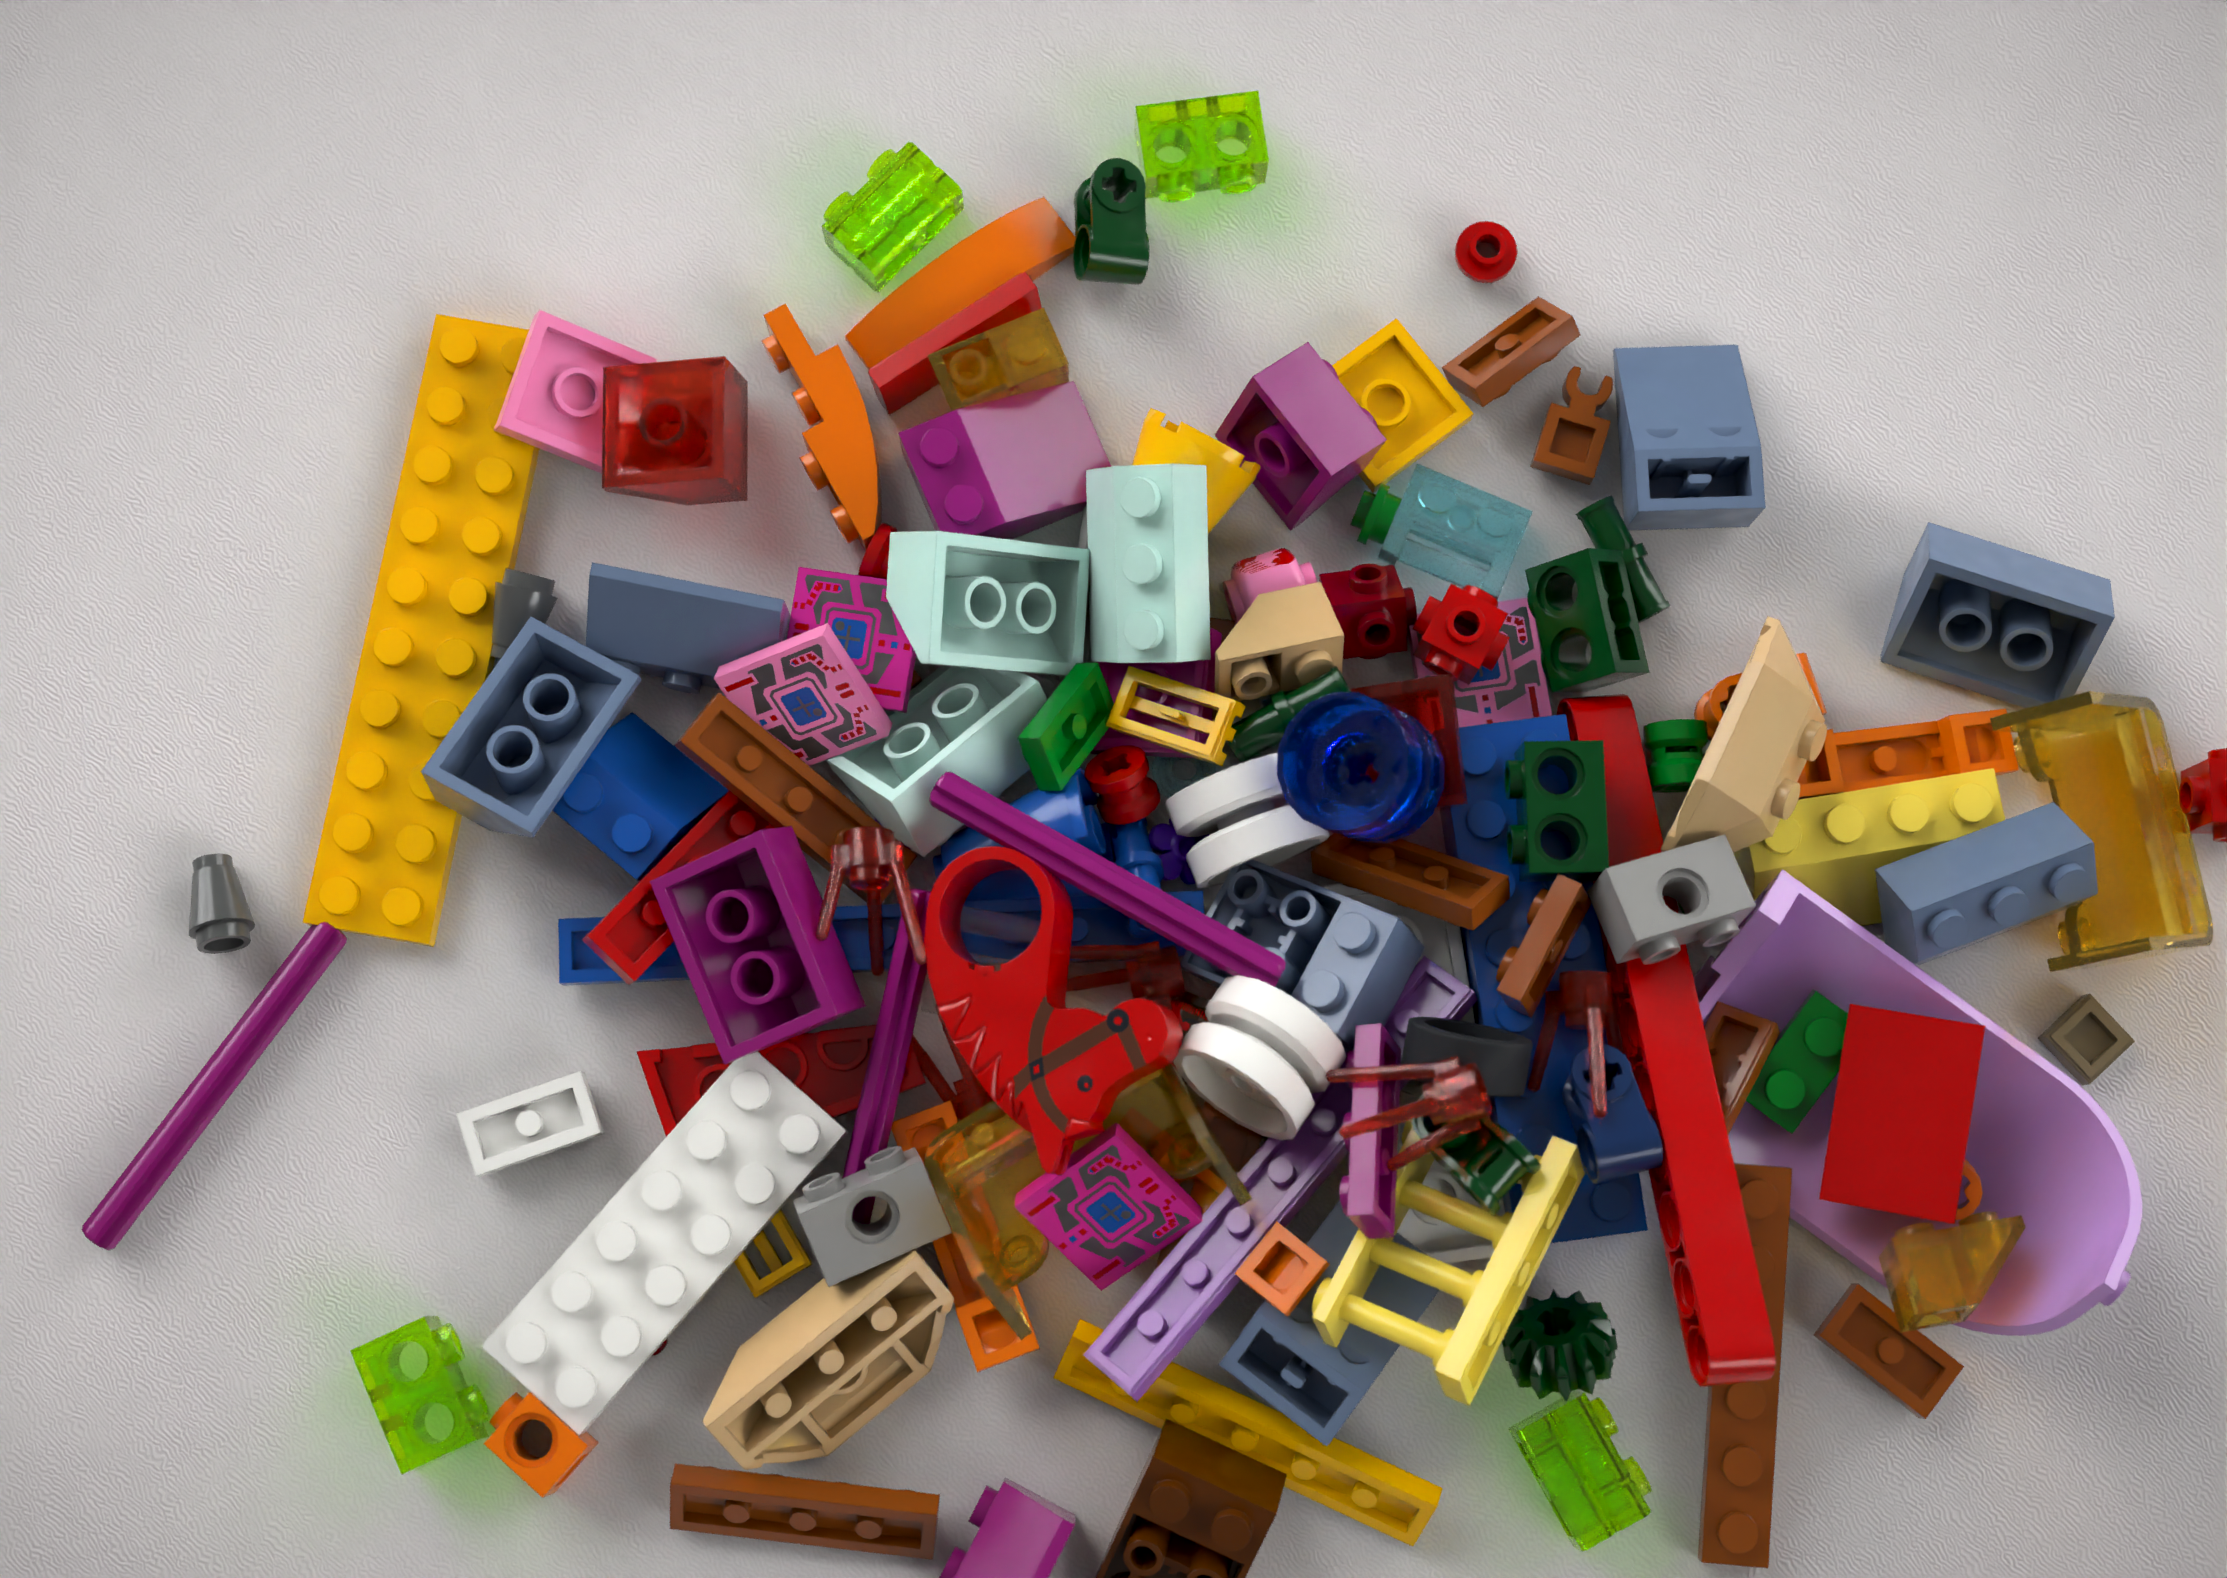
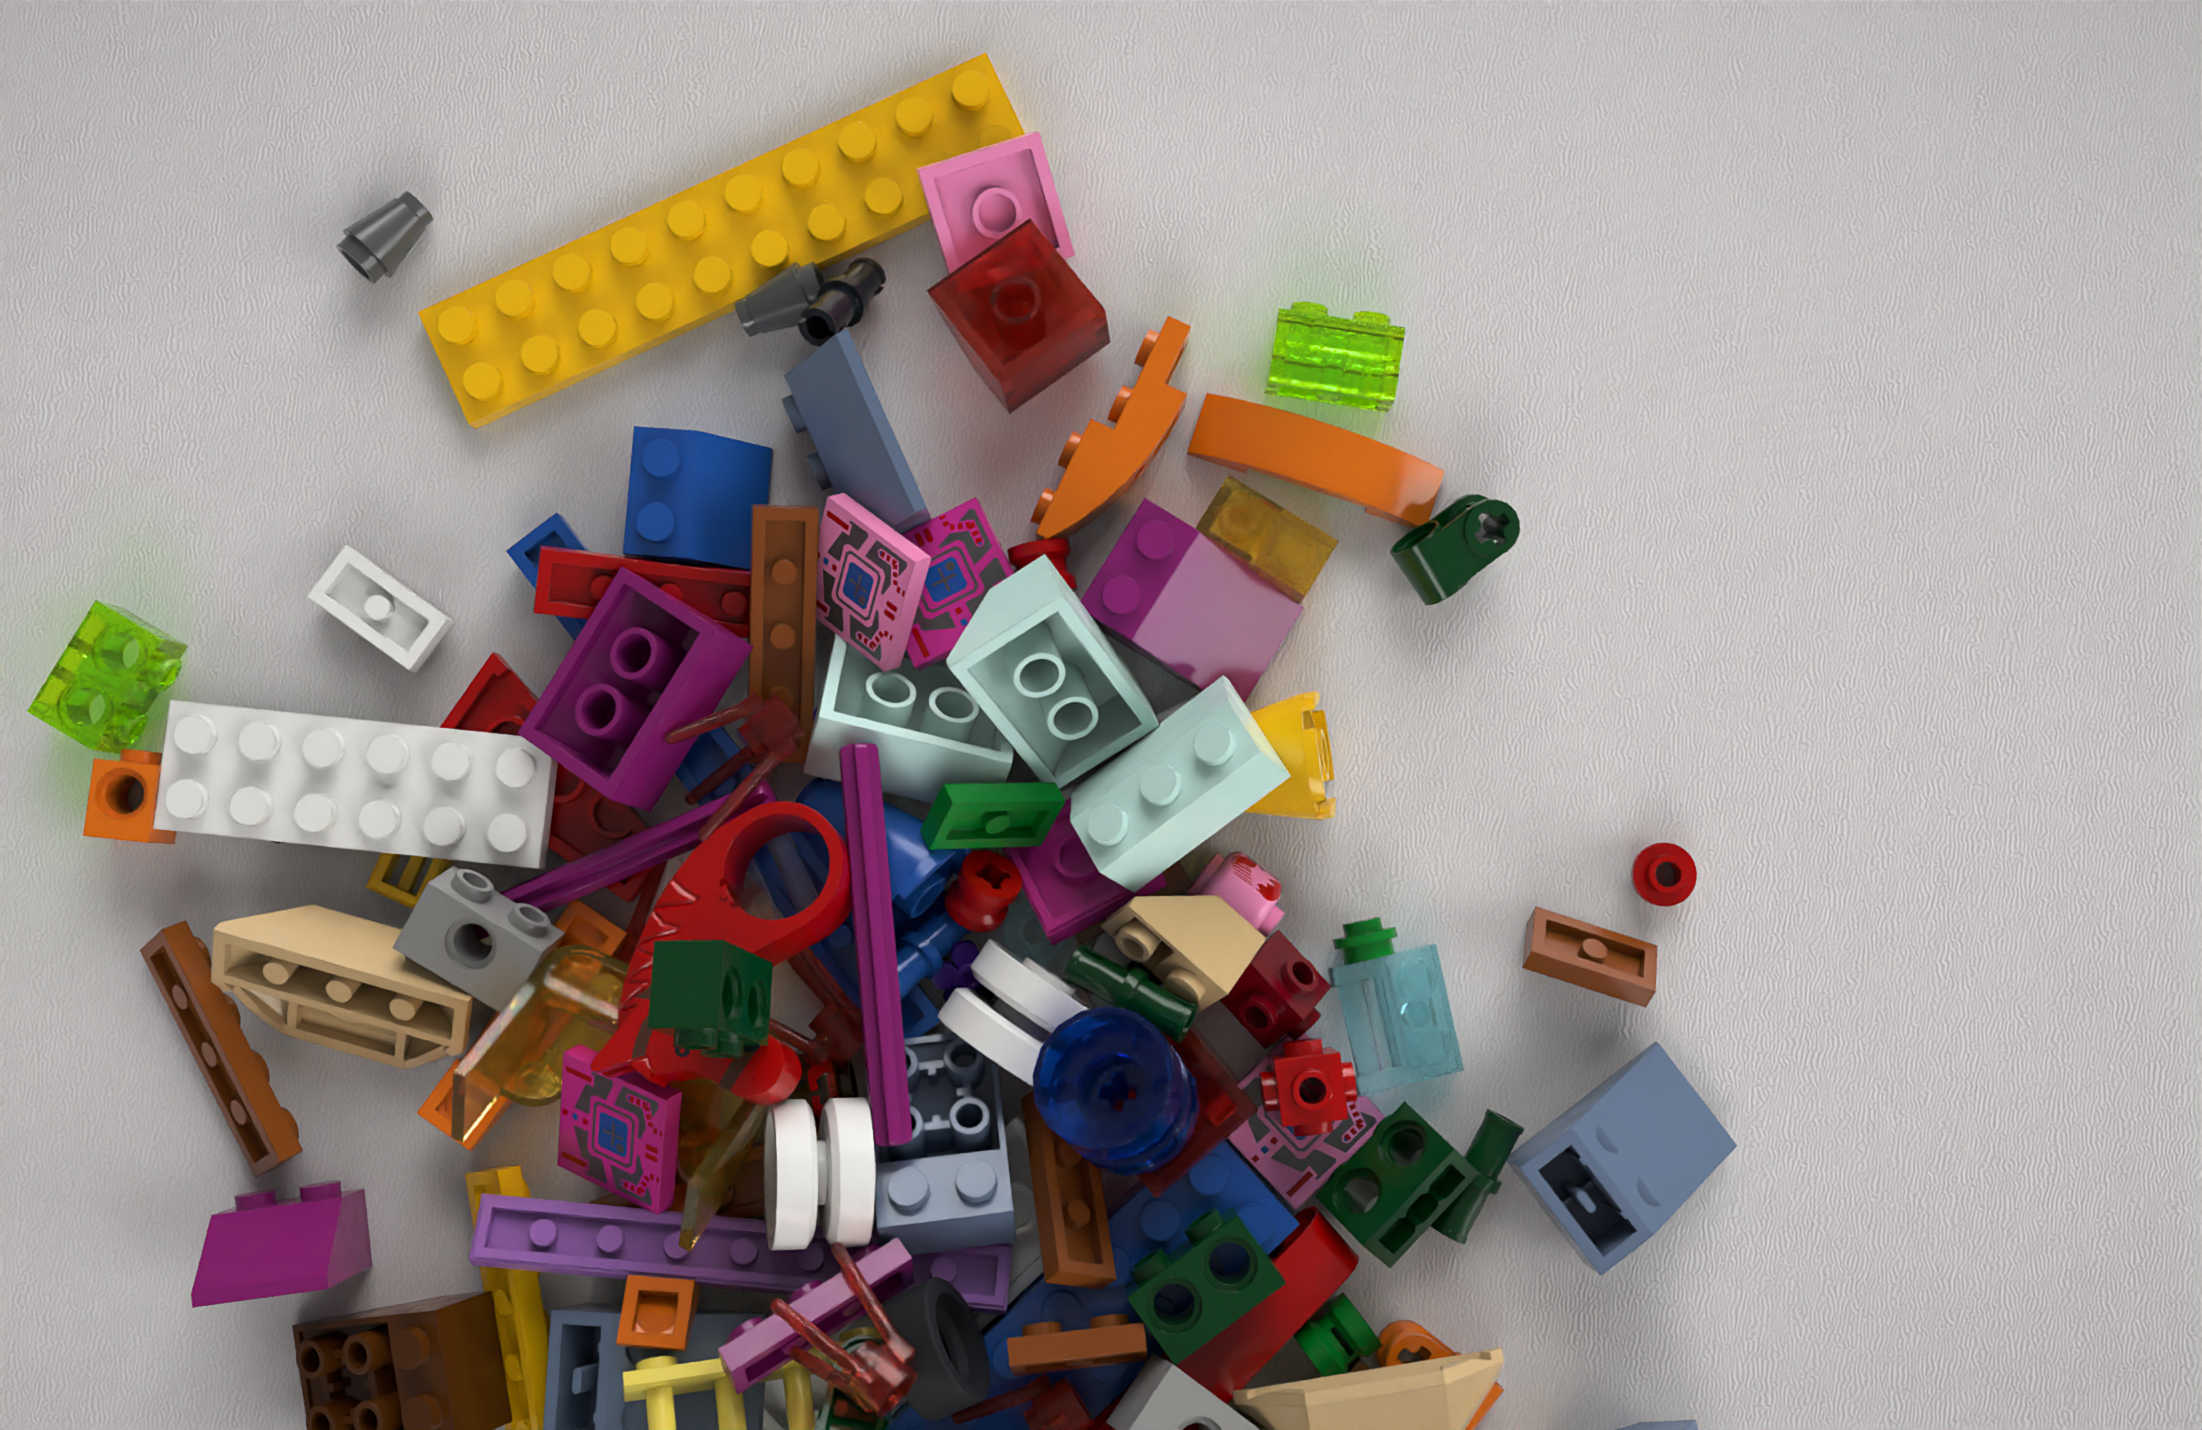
camera: 55 degrees right, 5 degrees up
magenta axle [82,922,347,1250] -> none
sand blue slope [421,617,641,838] -> none
red tile [868,272,1044,415] -> none
yellow tile [1106,666,1246,767] -> none
clear neon green brick [1134,90,1269,202] -> none
magenta slope [1215,342,1387,531] -> none
yellow plate [1332,318,1474,493] -> none
dark orange plate [1530,366,1613,485] -> none
none -> dark green brick [648,940,773,1058]
none -> black pin [798,257,886,347]

